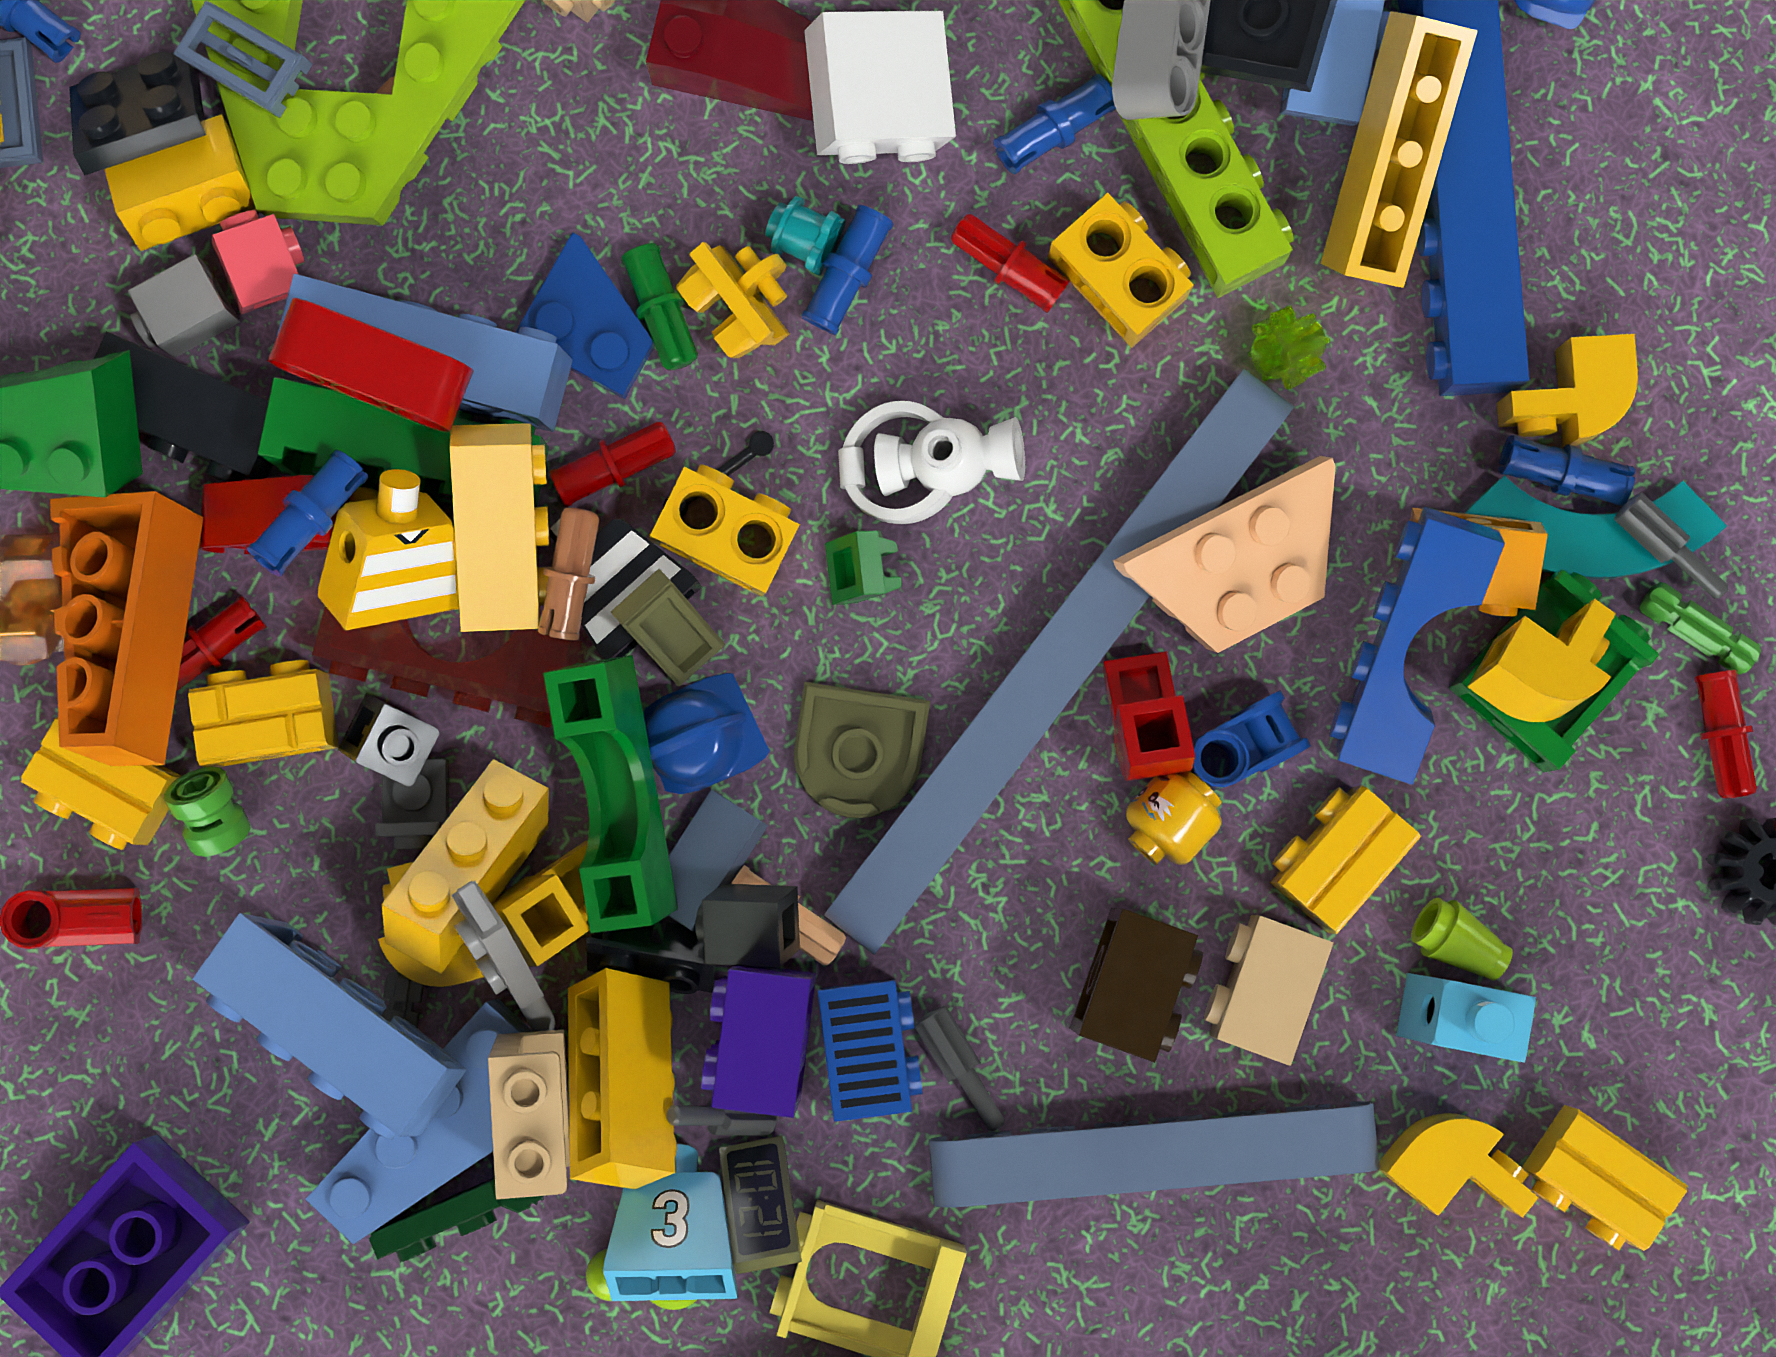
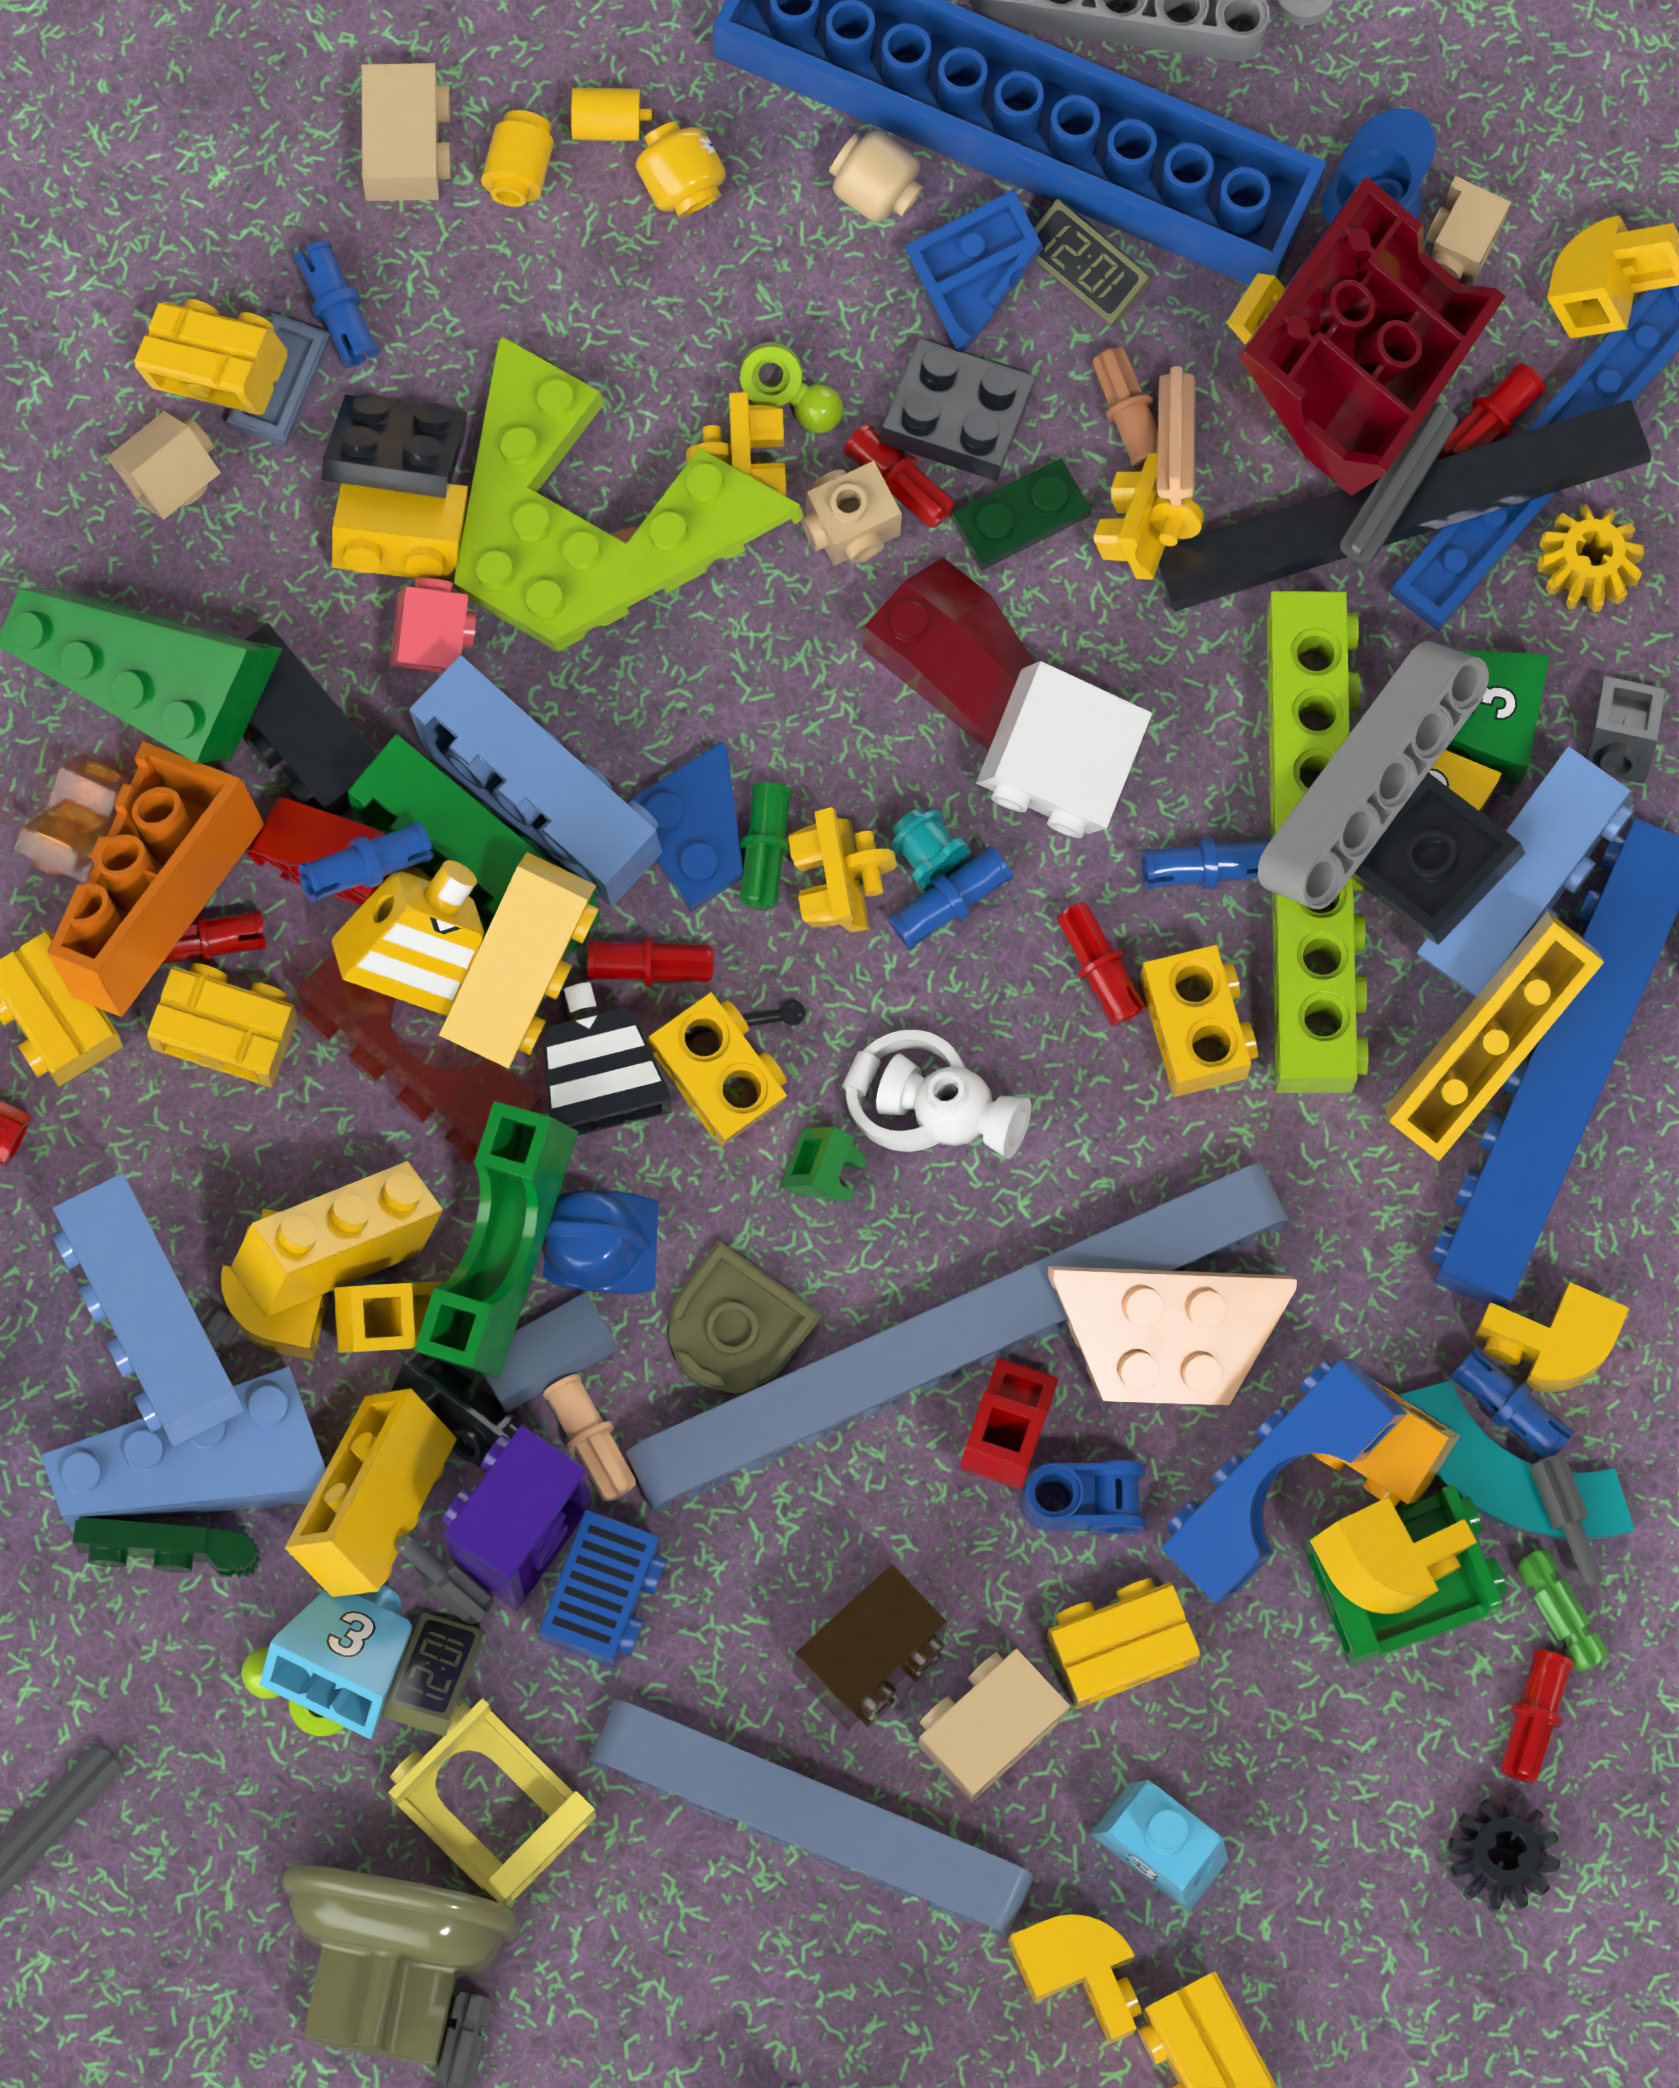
camera: 25 degrees right, 10 degrees down
light grey brick [128,254,240,358] -> none
bright green wheel [164,766,251,857] -> none
sand blue tile [173,0,313,118] -> none
red beam [267,298,474,432] -> none
bracket [337,693,439,786] -> none
dark grey bracket [375,759,450,850] -> none
light grey plate [452,881,556,1032] -> none
tan panel [488,1029,570,1199] -> none
nougat axle [538,508,599,640] -> none
olive tile [611,569,725,687] -> none
pearl dark grey brick [695,884,800,967] -> none
dark grey axle [914,1006,1005,1131] -> none
yellow head [1126,771,1222,865] -> none
clear neon green gear [1248,305,1330,390] -> none
lime cone [1411,898,1513,981] -> none

